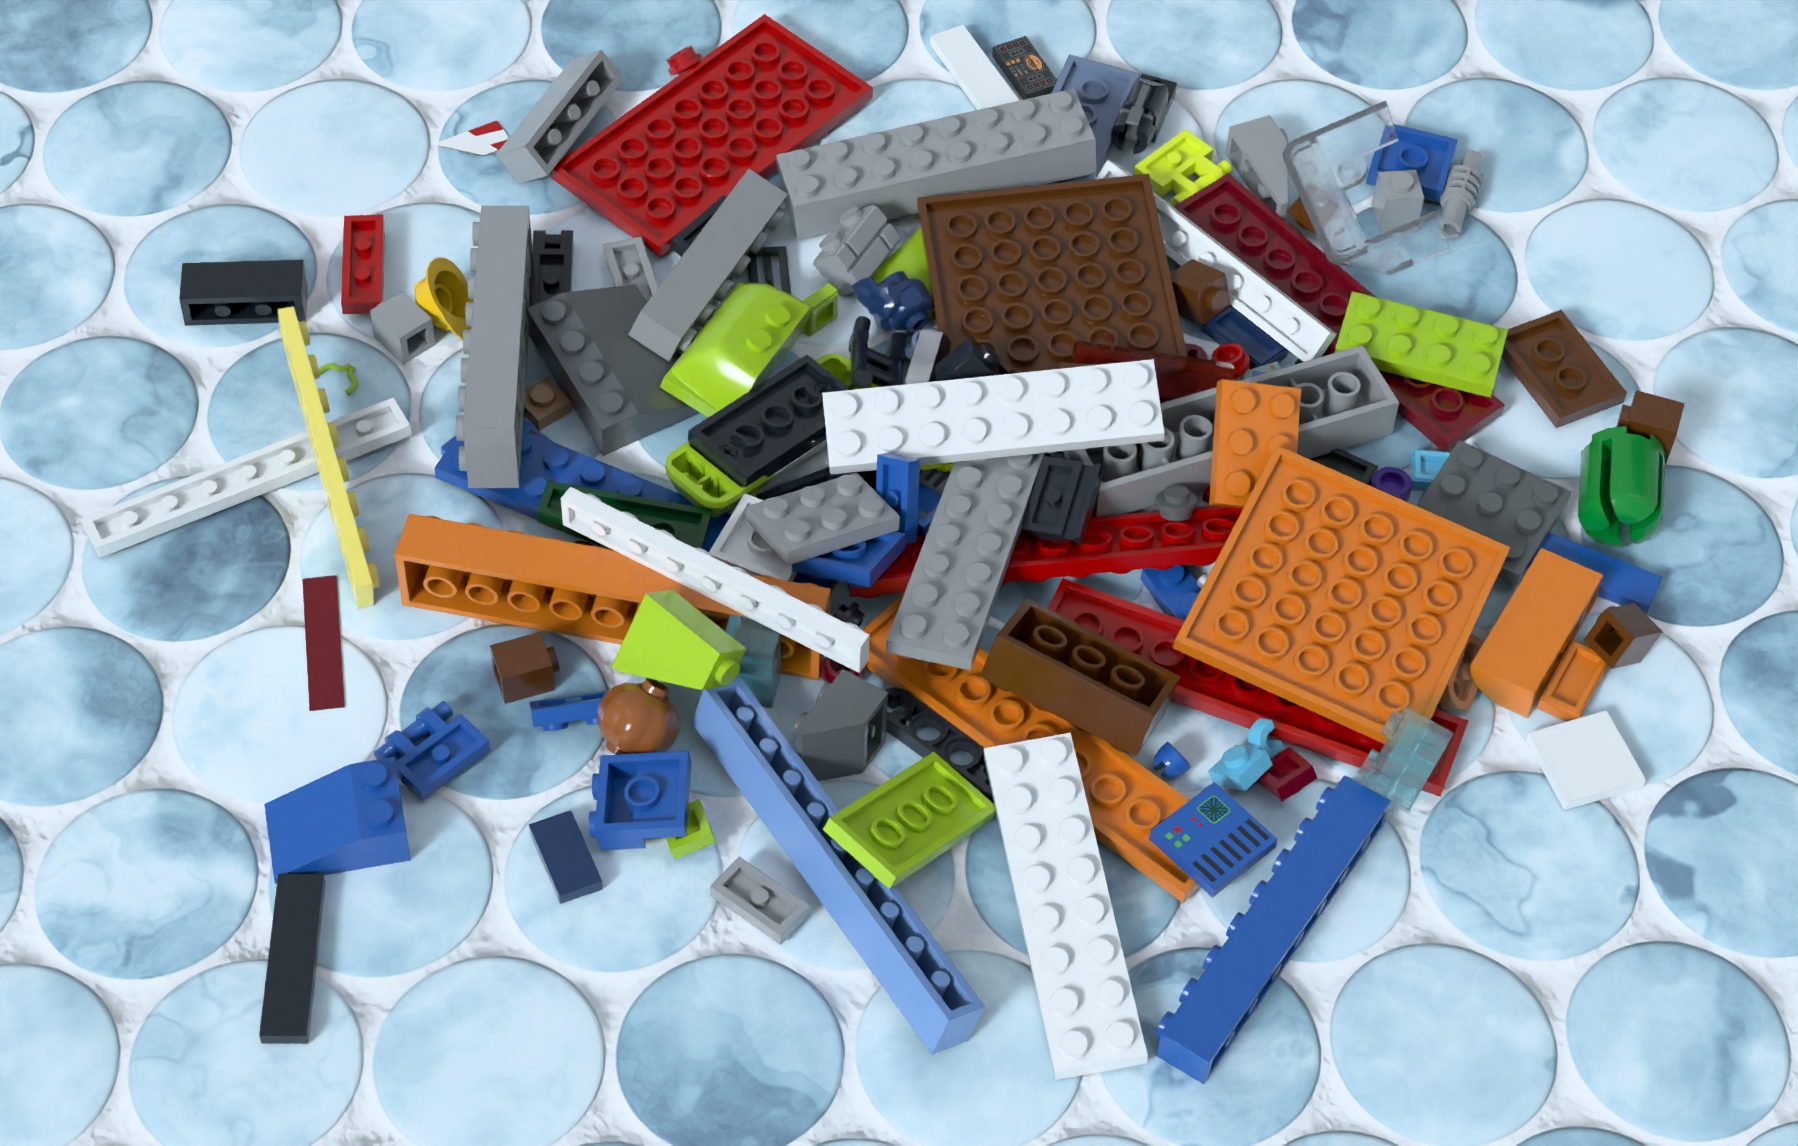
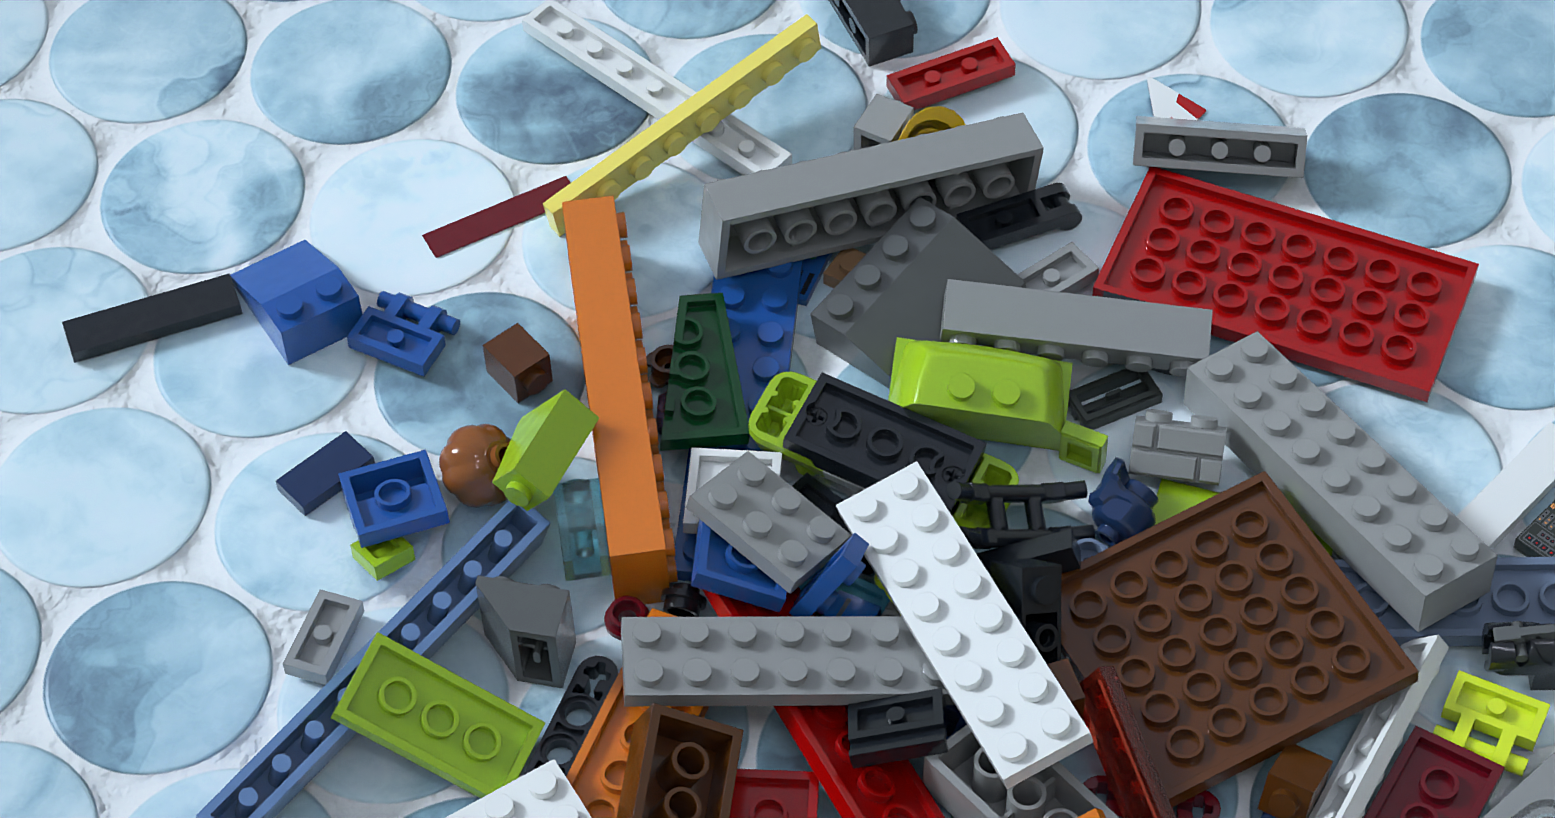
camera: 75 degrees right, 0 degrees up
lime piece [319,363,358,395] -> none
blue plate [529,690,609,731] -> none
white plate [561,487,870,673] -> none
red plate [666,45,703,75] -> none

